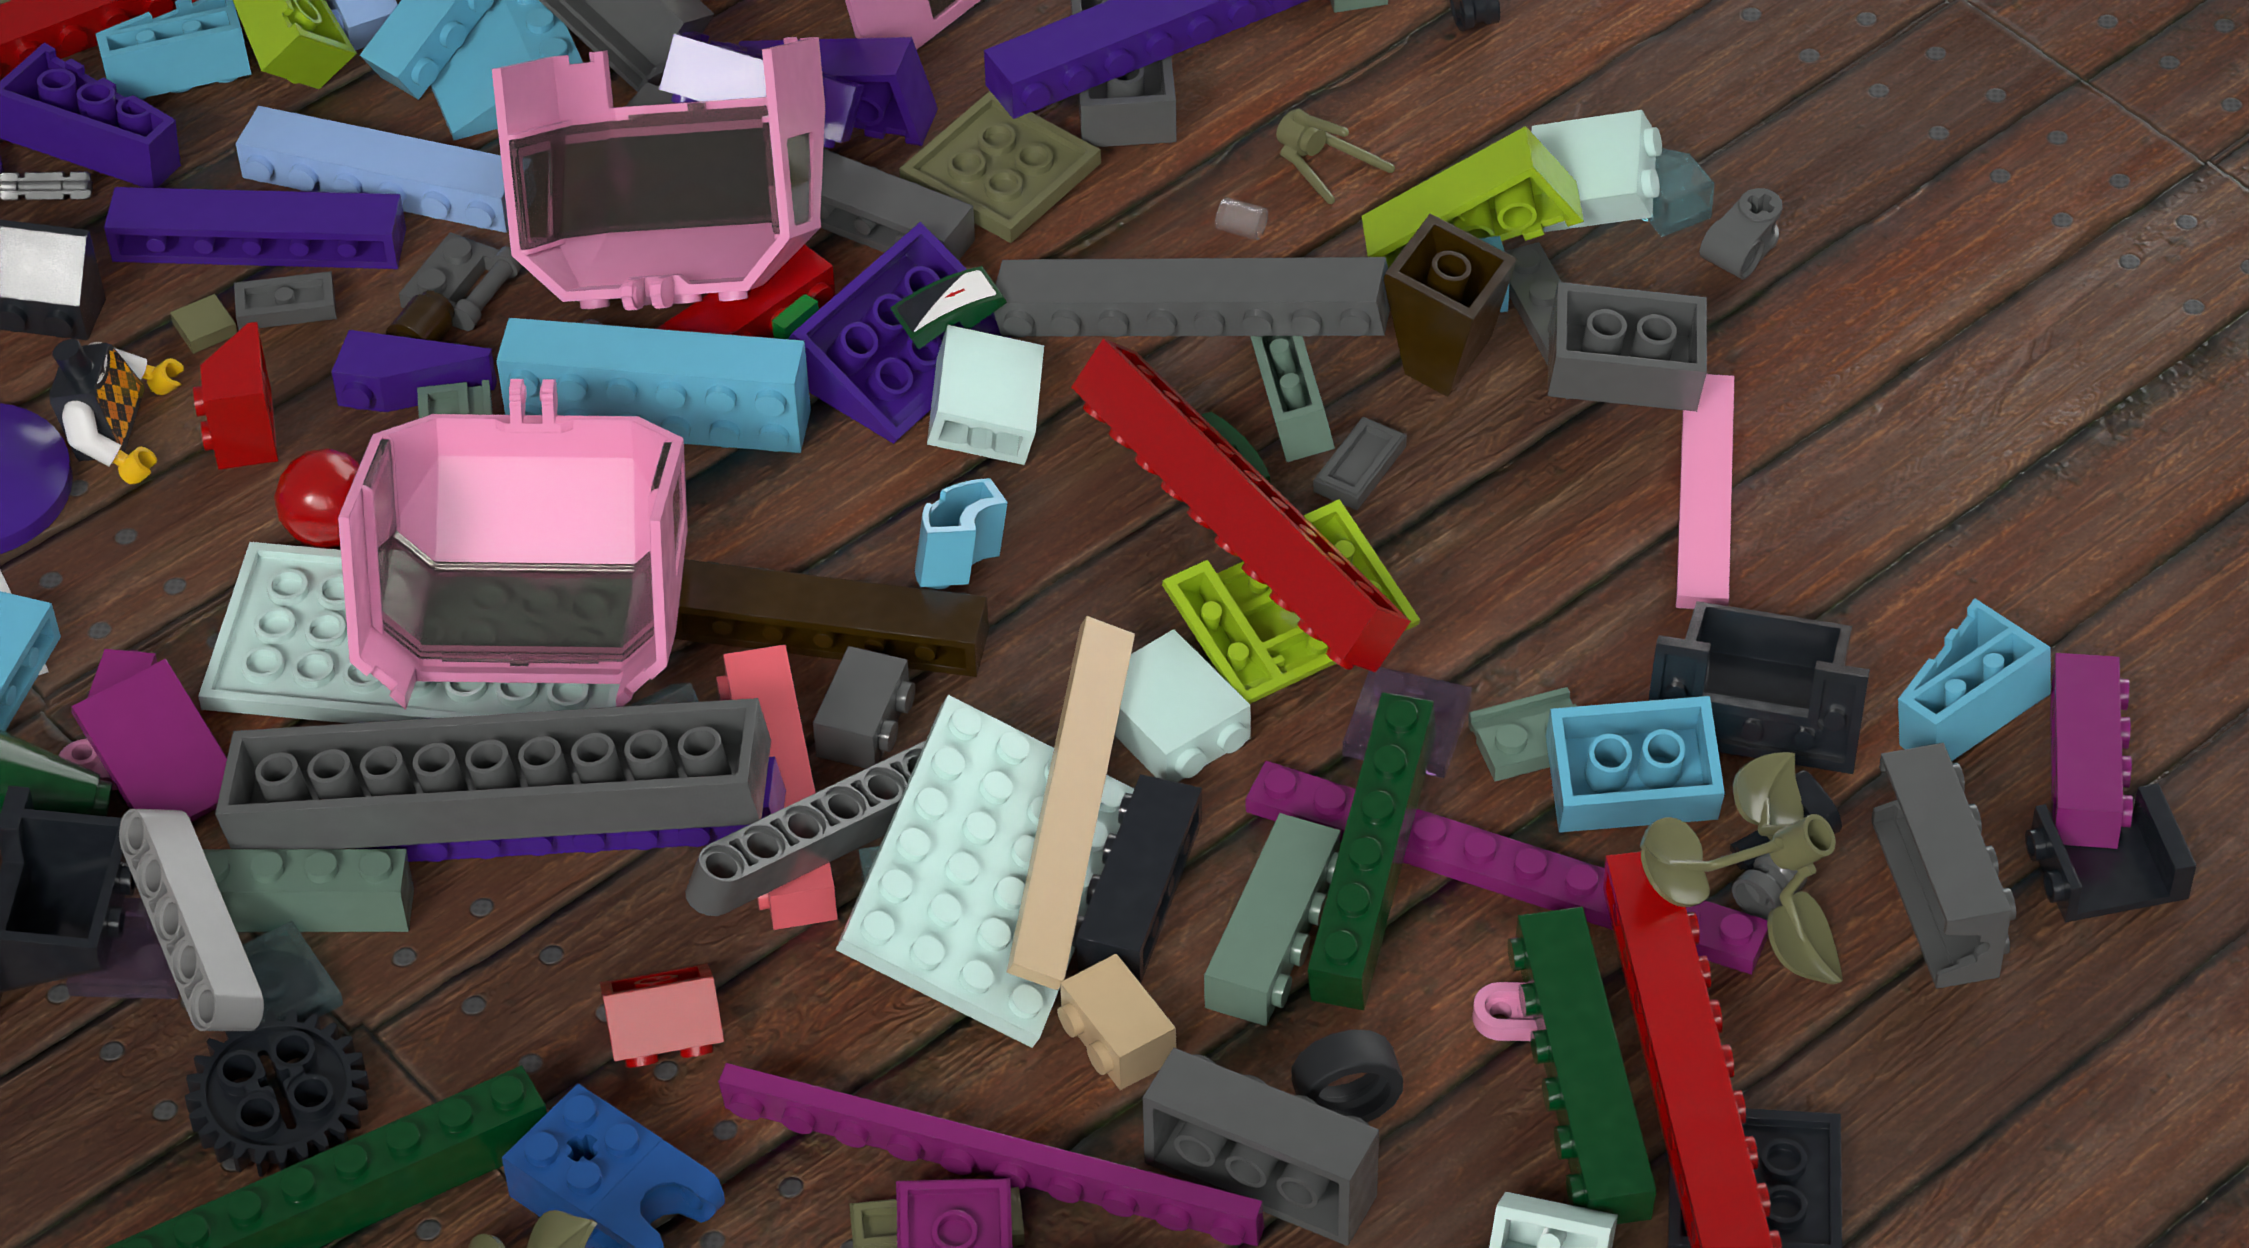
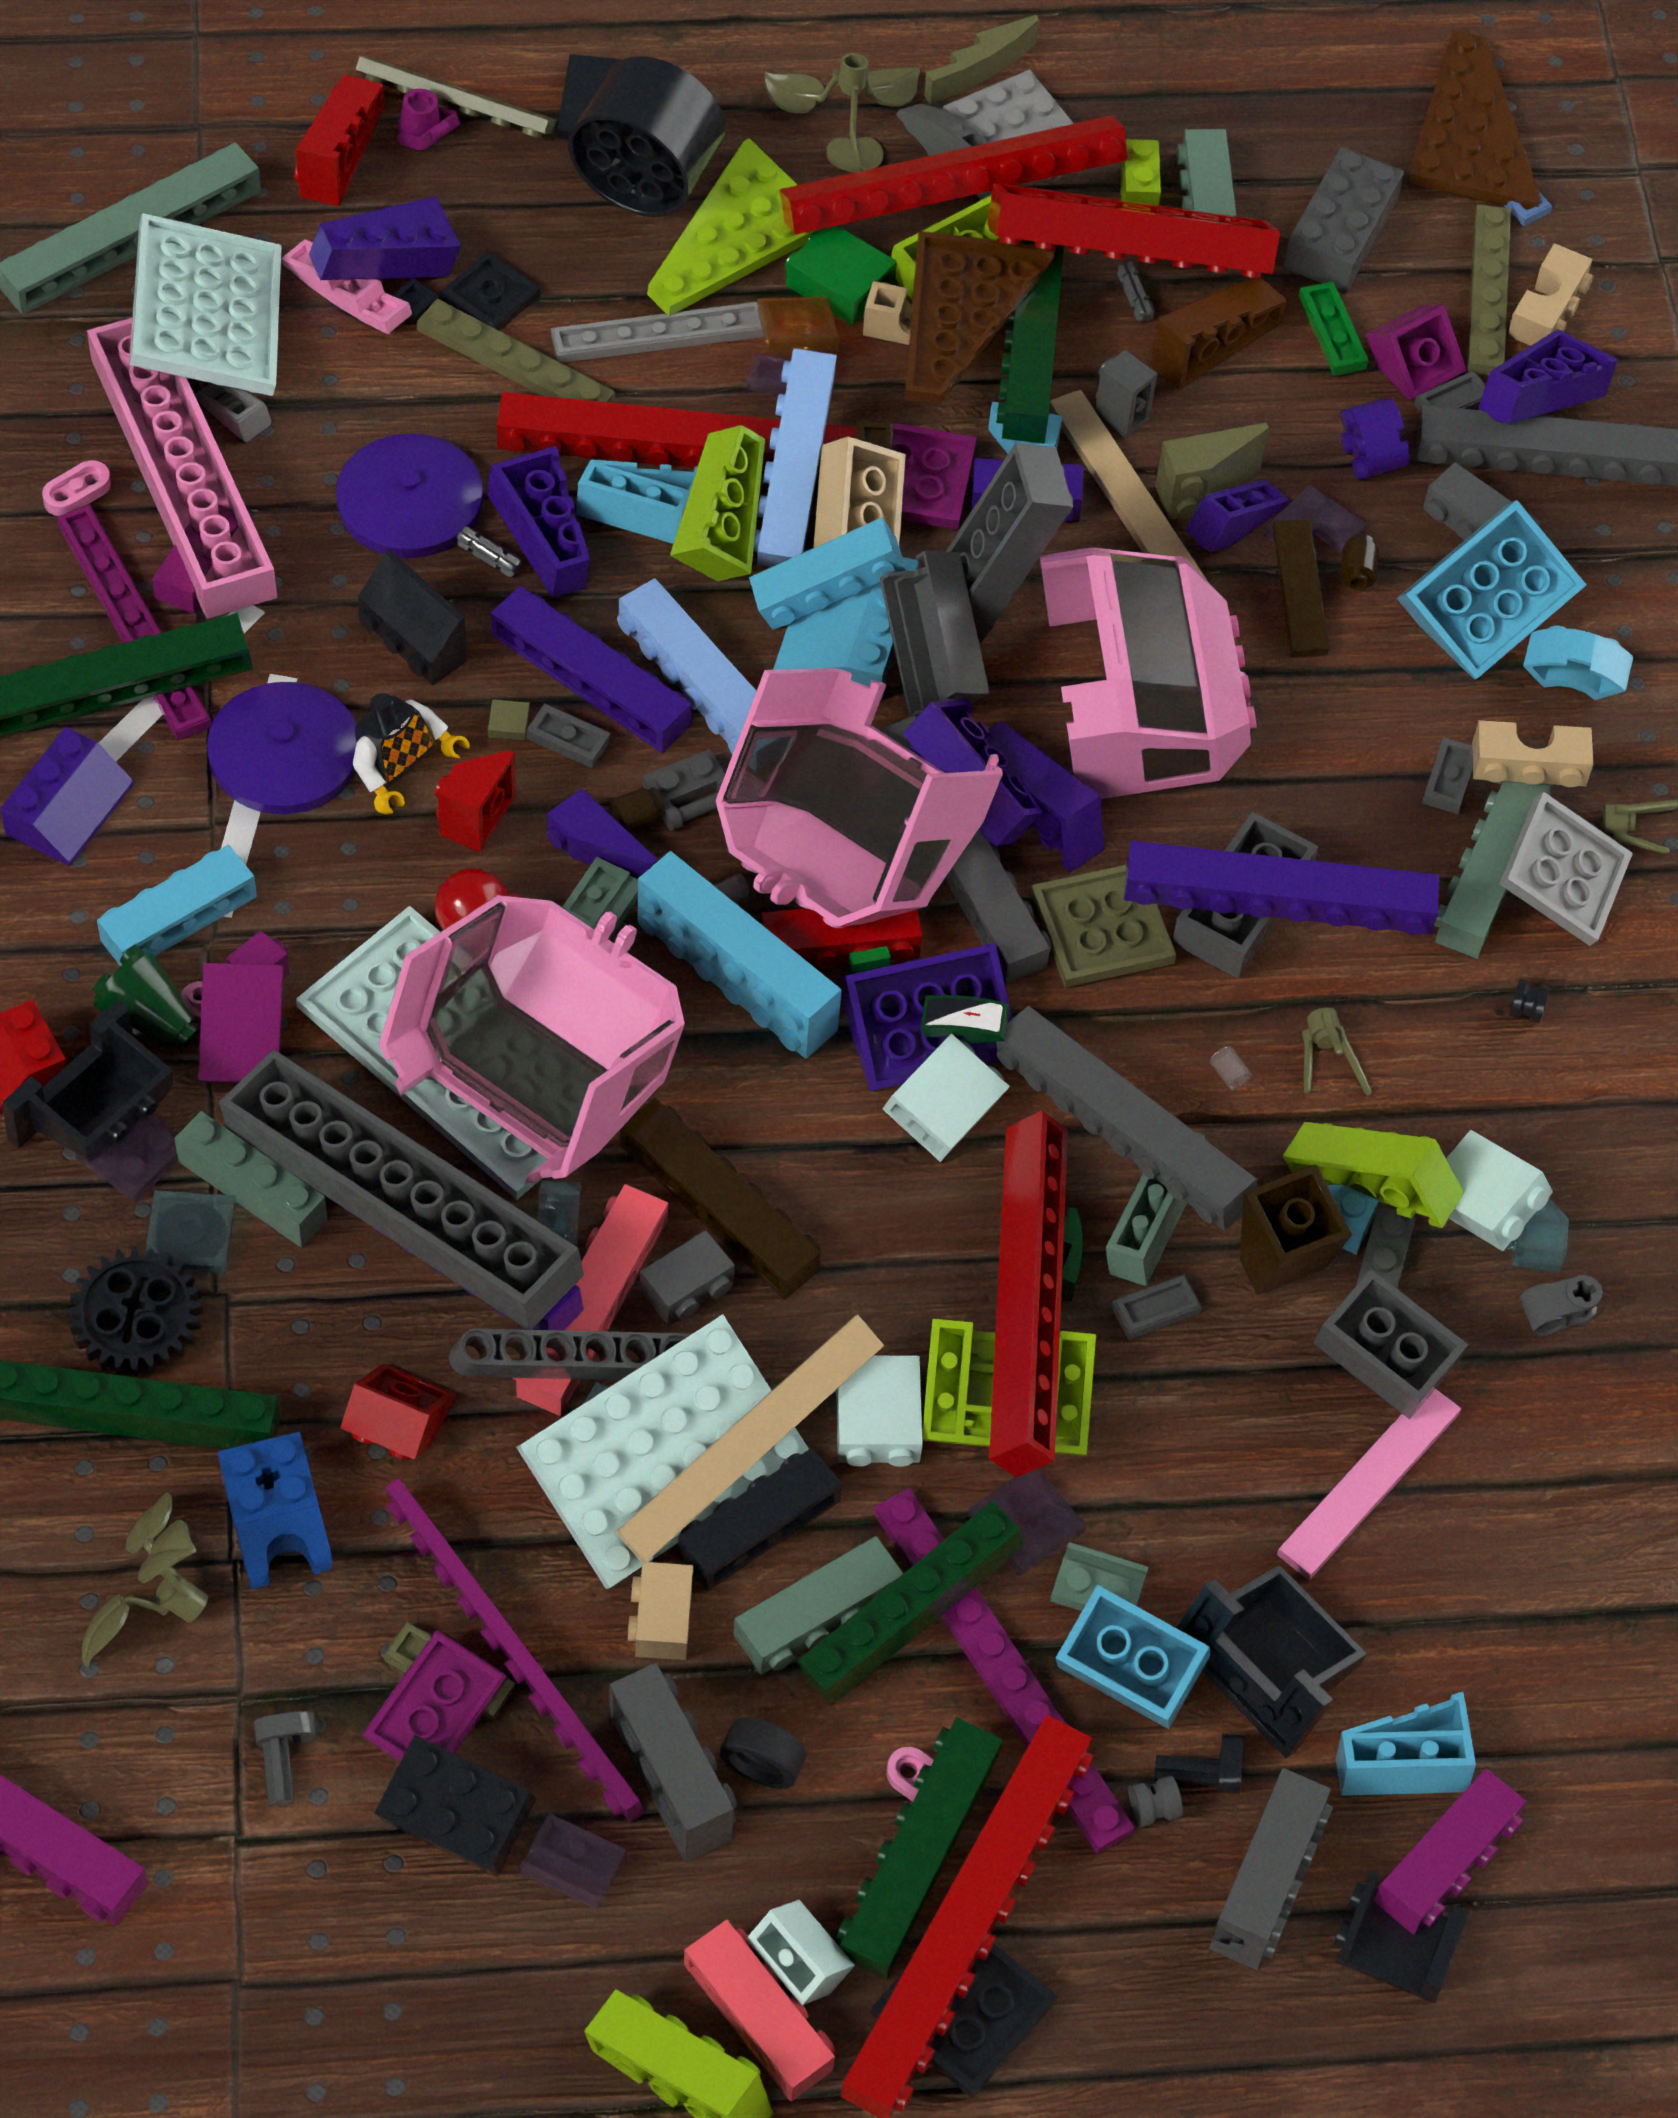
camera: 30 degrees right, 10 degrees up
light grey beam [119,809,264,1031] -> none
medium azure brick [915,478,1008,590] -> none
olive plant [1640,752,1843,984] -> none

